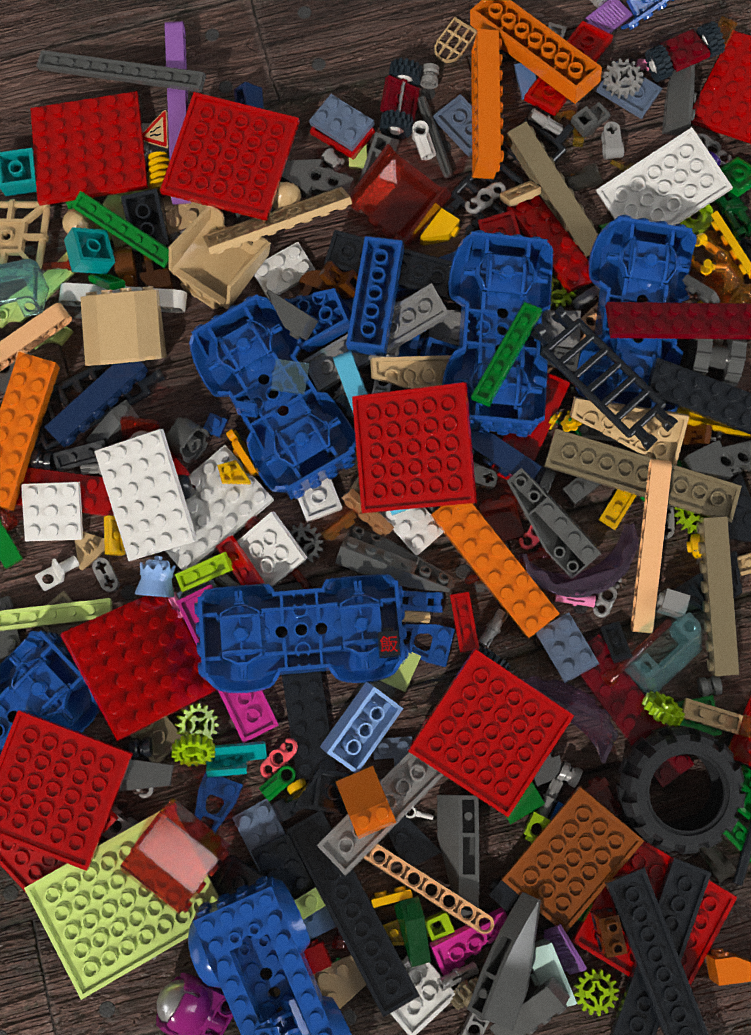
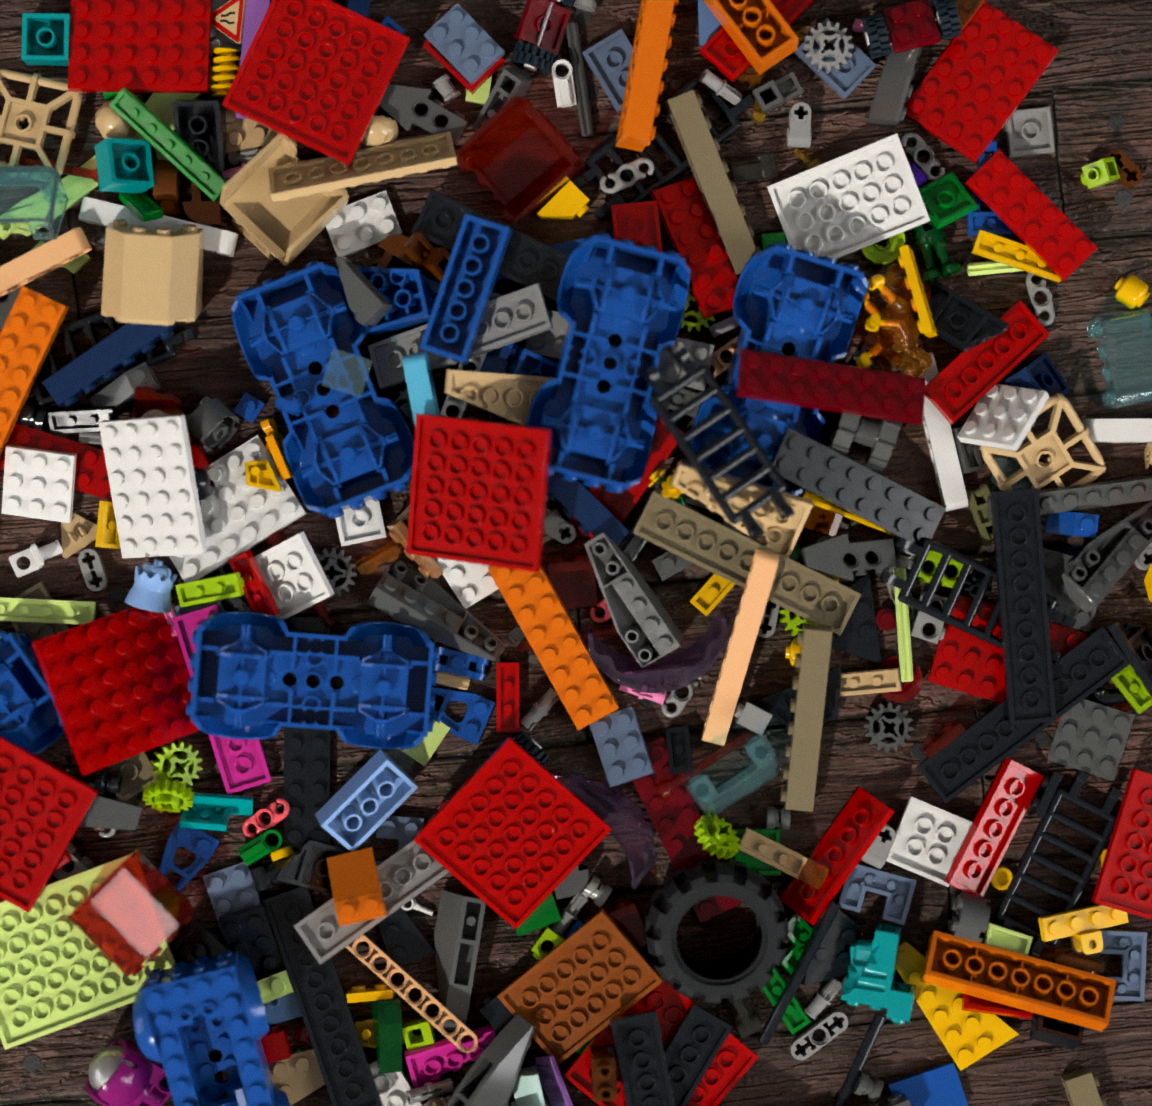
camera: 10 degrees right, 10 degrees up
black brick [377,627,400,659] -> none
green tile [471,302,542,407] -> none
tan plate [500,180,541,207] -> none
dark grey plate [682,274,720,304] -> none

